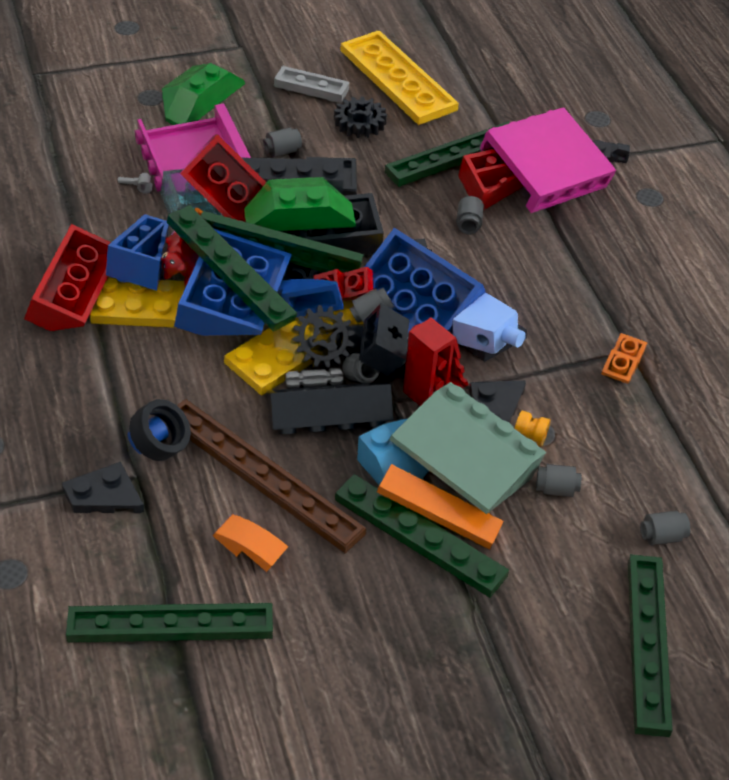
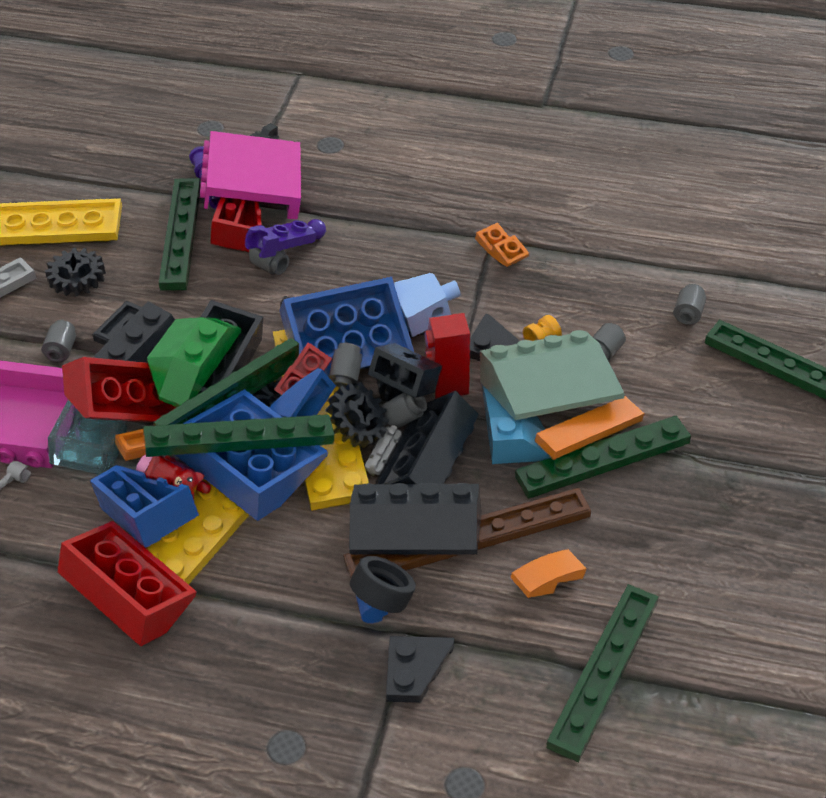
camera: 55 degrees left, 0 degrees up
none -> dark purple plate [245,219,326,258]
none -> black slope [349,483,482,555]

